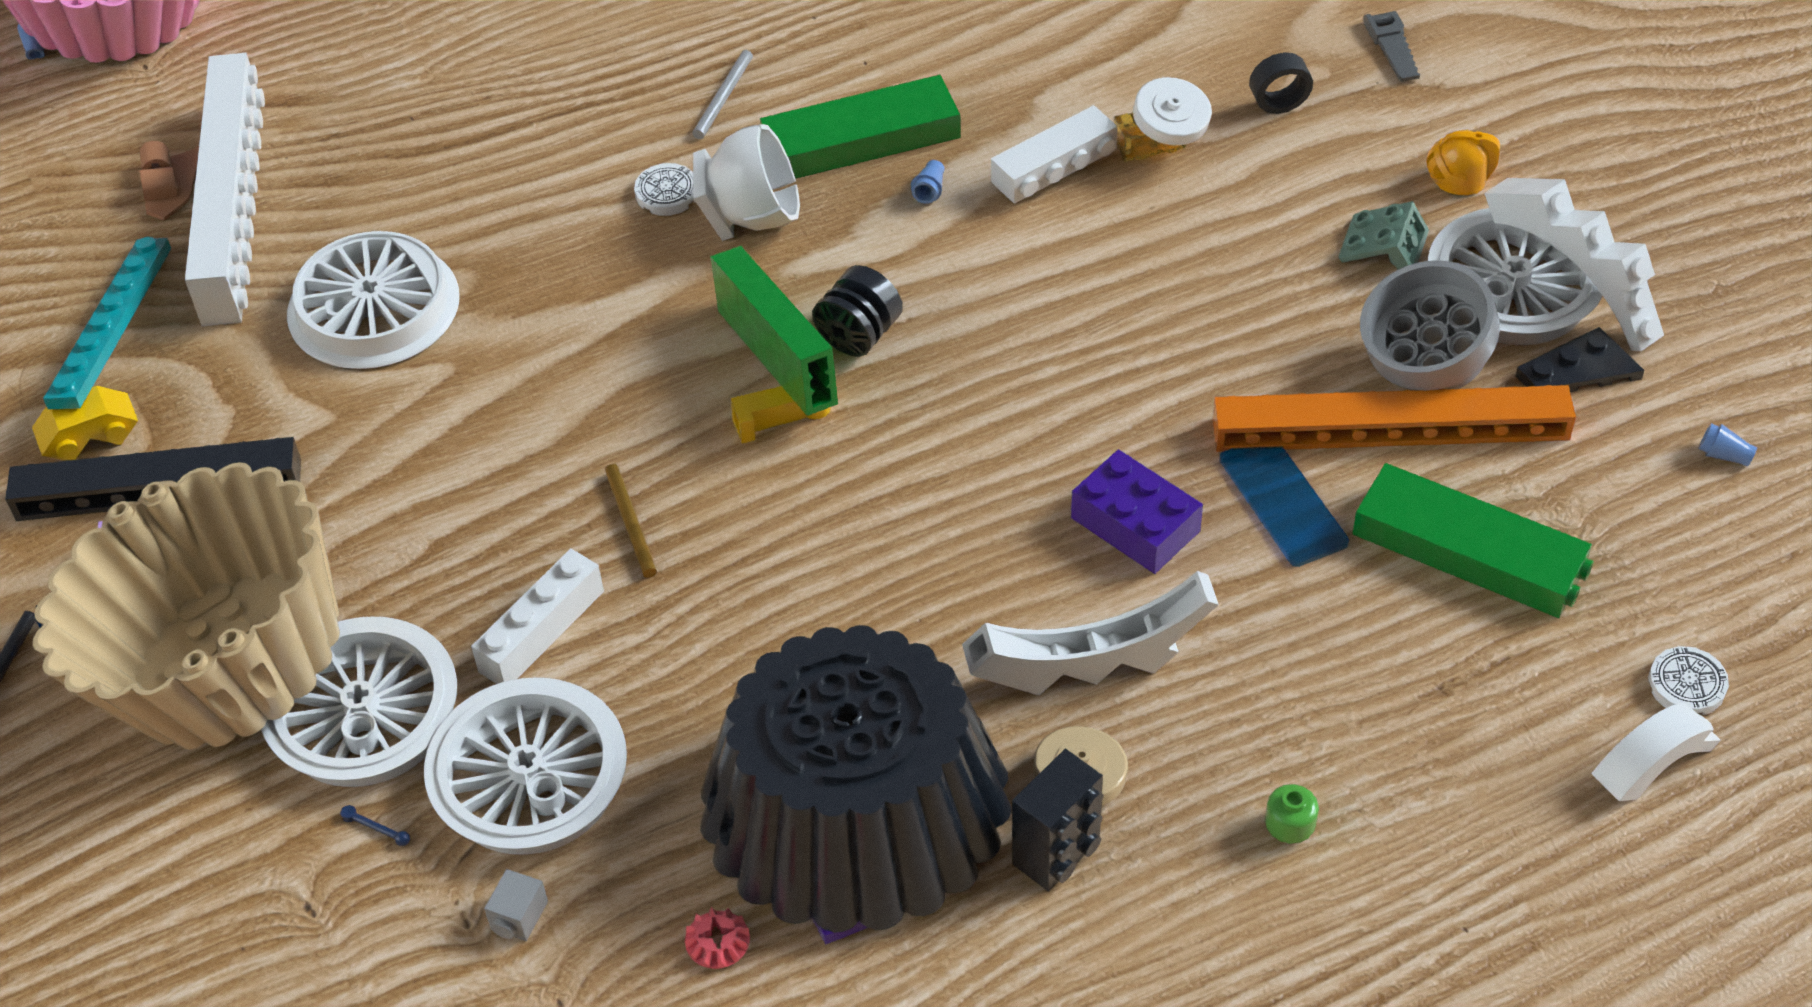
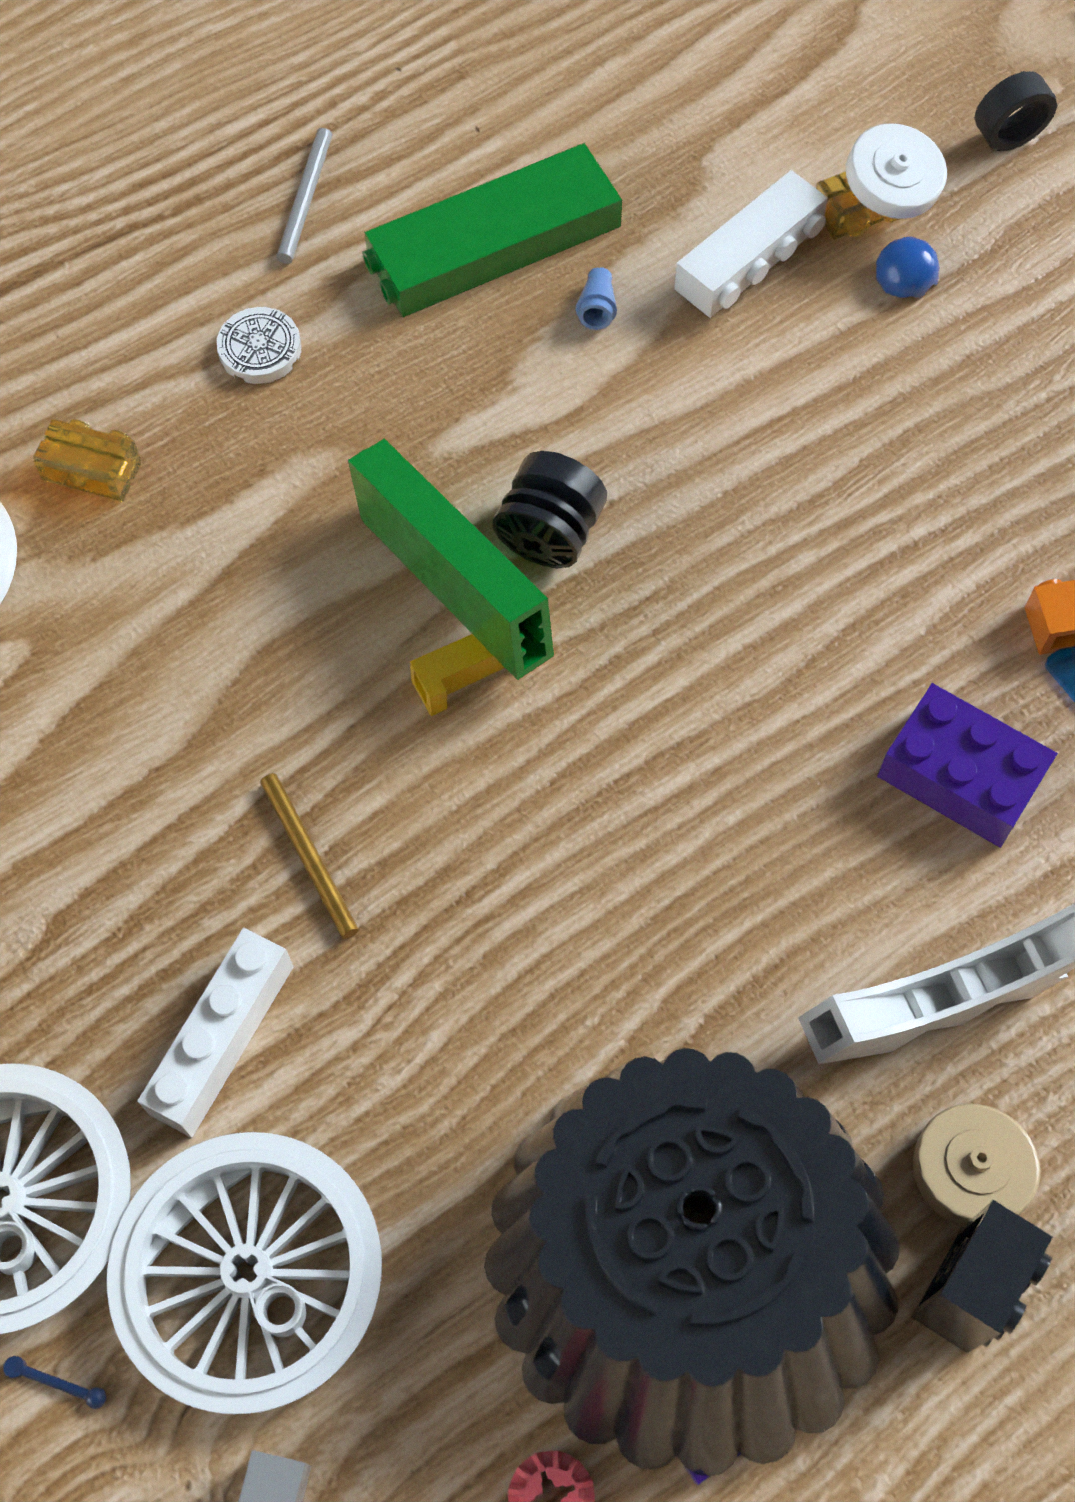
camera: 10 degrees left, 15 degrees up
white plate [693,124,800,241] -> none
none -> clear yellow brick [33,419,141,502]
none -> blue hair [876,237,940,298]

